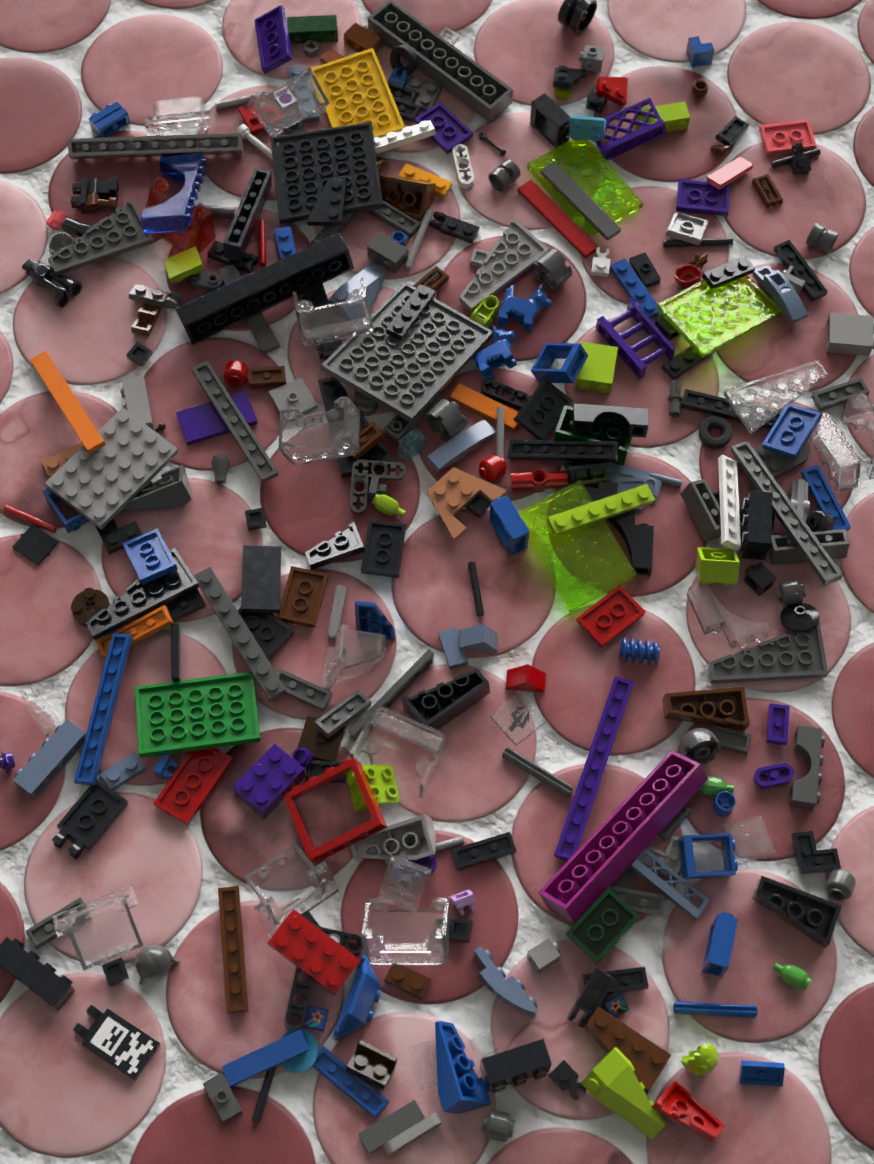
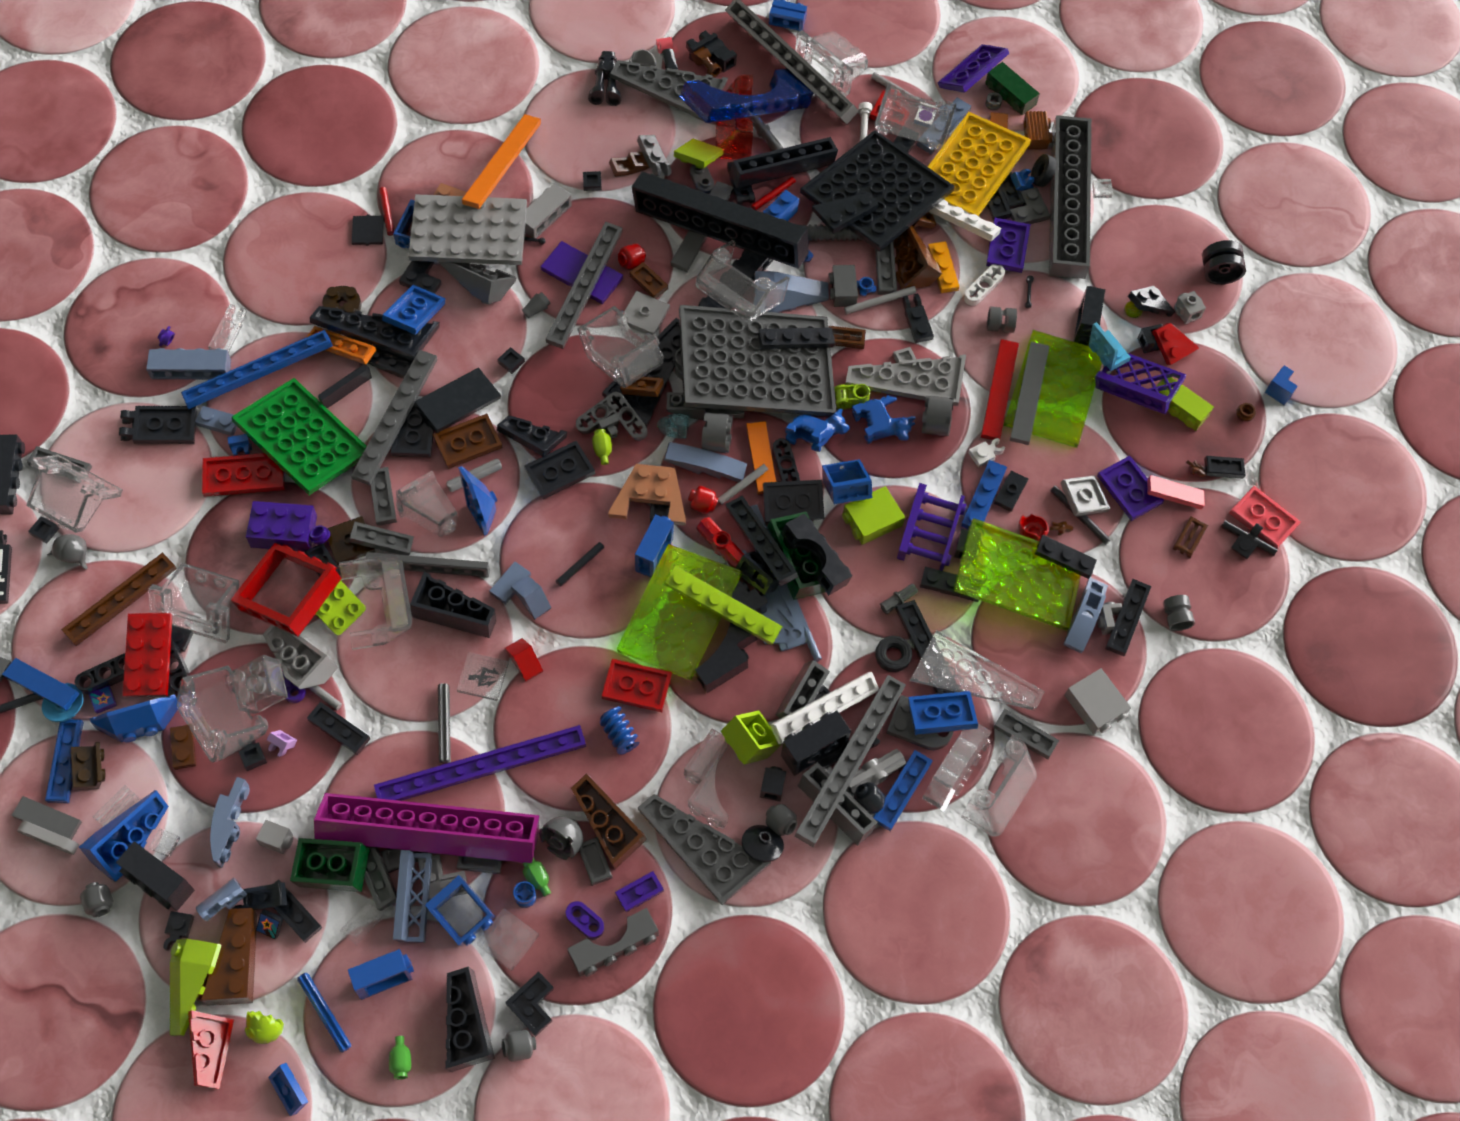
camera: 50 degrees right, 0 degrees up
none -> sand blue slope [196,878,247,921]

